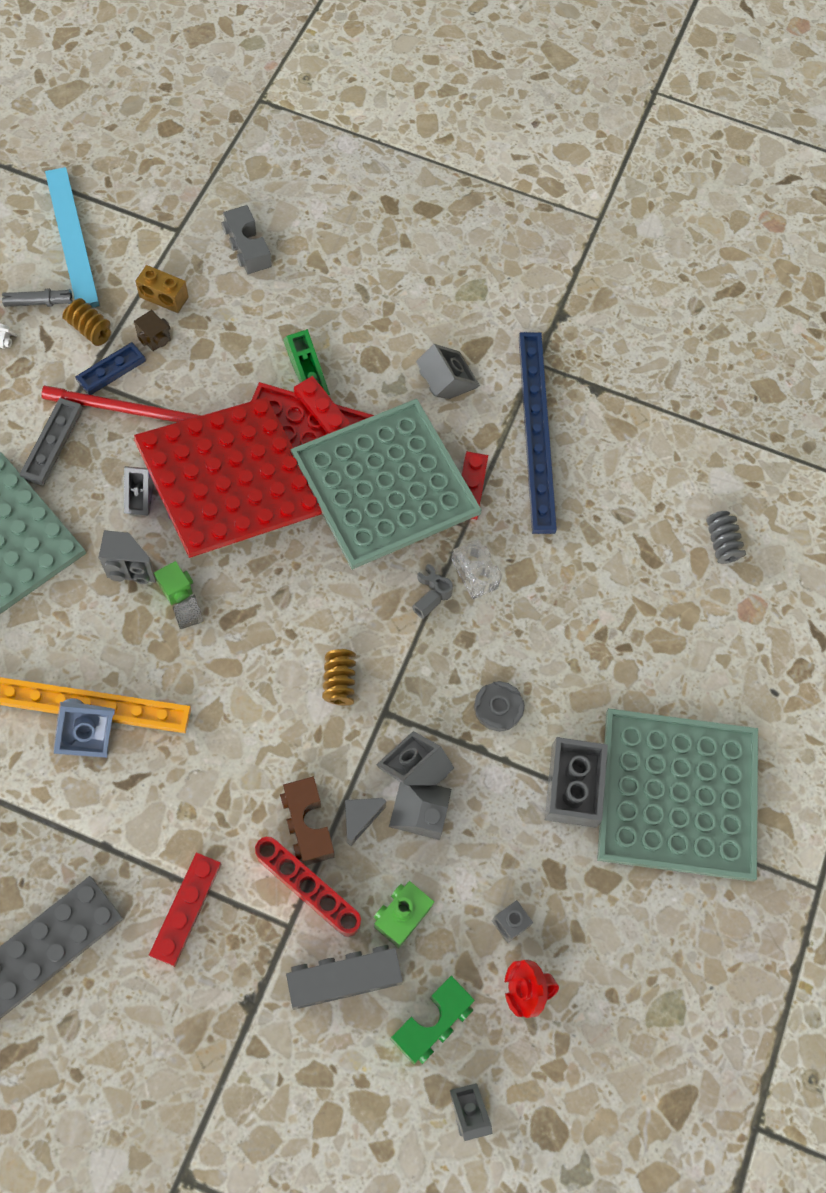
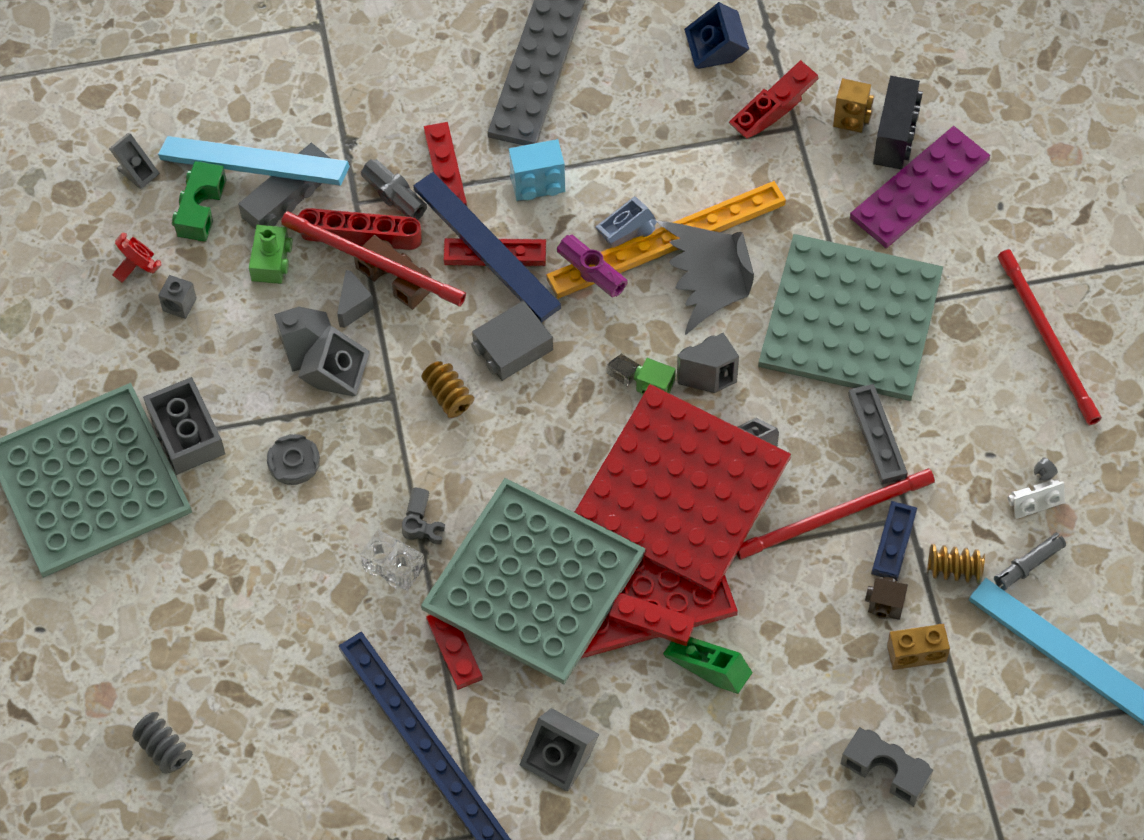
camera: 155 degrees right, 5 degrees down
none -> medium azure tile [158,136,350,186]
none -> red piece [281,211,466,307]
none -> dark grey piece [361,159,427,220]
none -> dark blue tile [413,172,561,323]
none -> red plate [444,238,546,266]
none -> dark grey brick [471,300,553,381]
none -> medium azure brick [509,139,565,201]
none -> magenta piece [557,234,628,298]
none -> dark grey piece [657,221,754,335]

